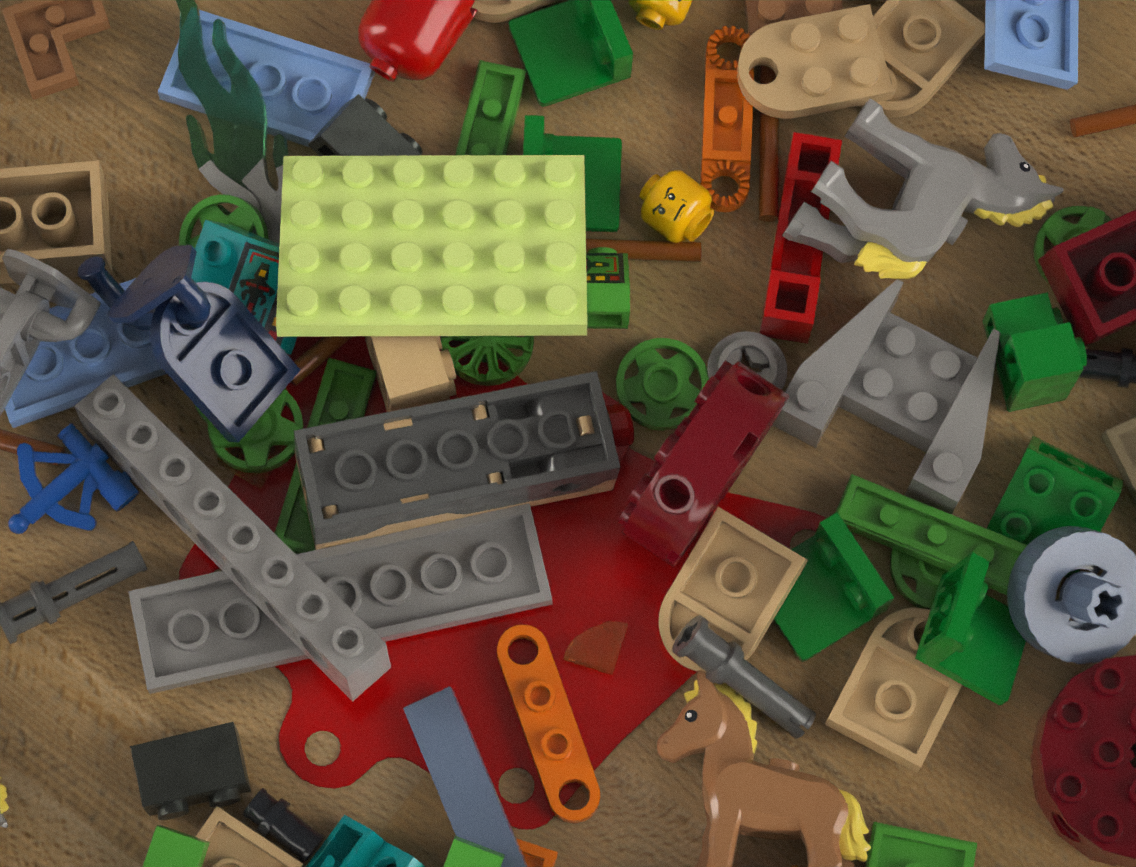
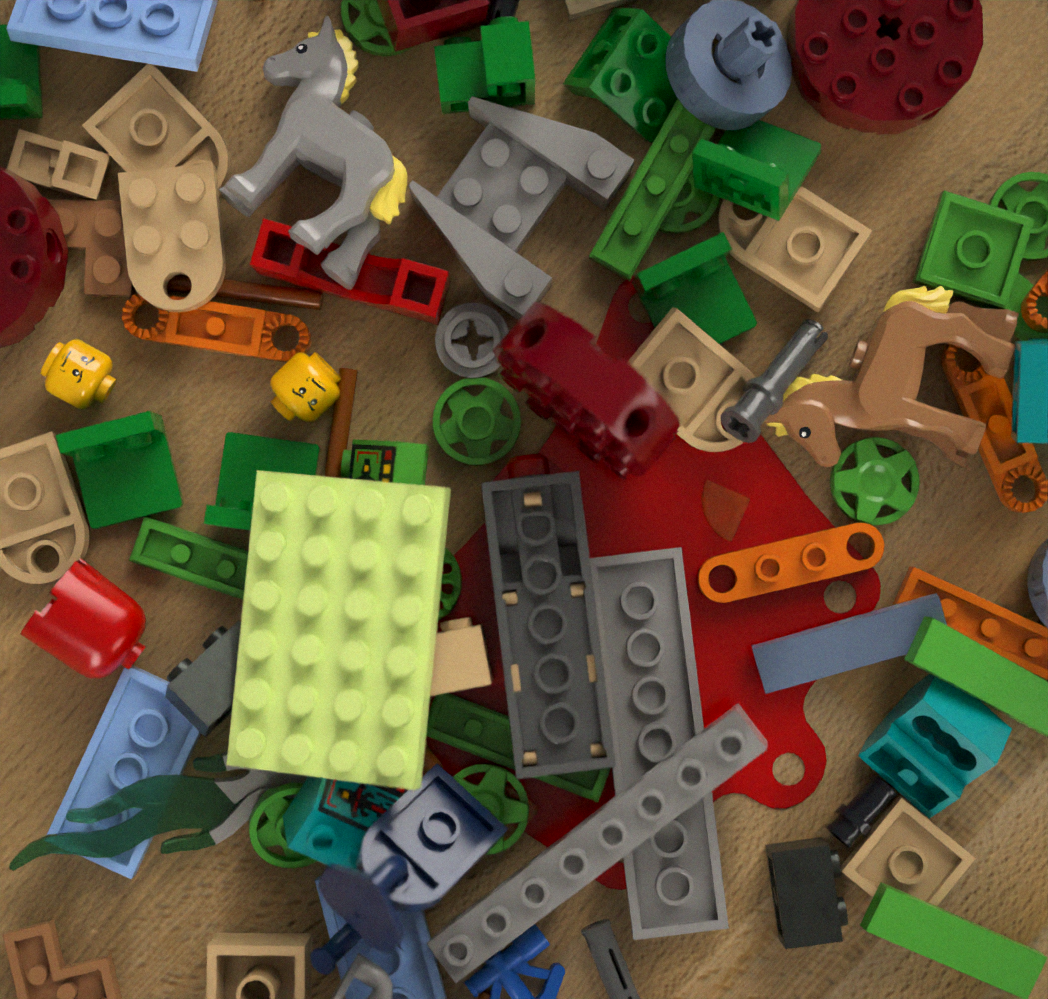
camera: 85 degrees left, 15 degrees up
none -> bright green wheel [830,437,919,526]

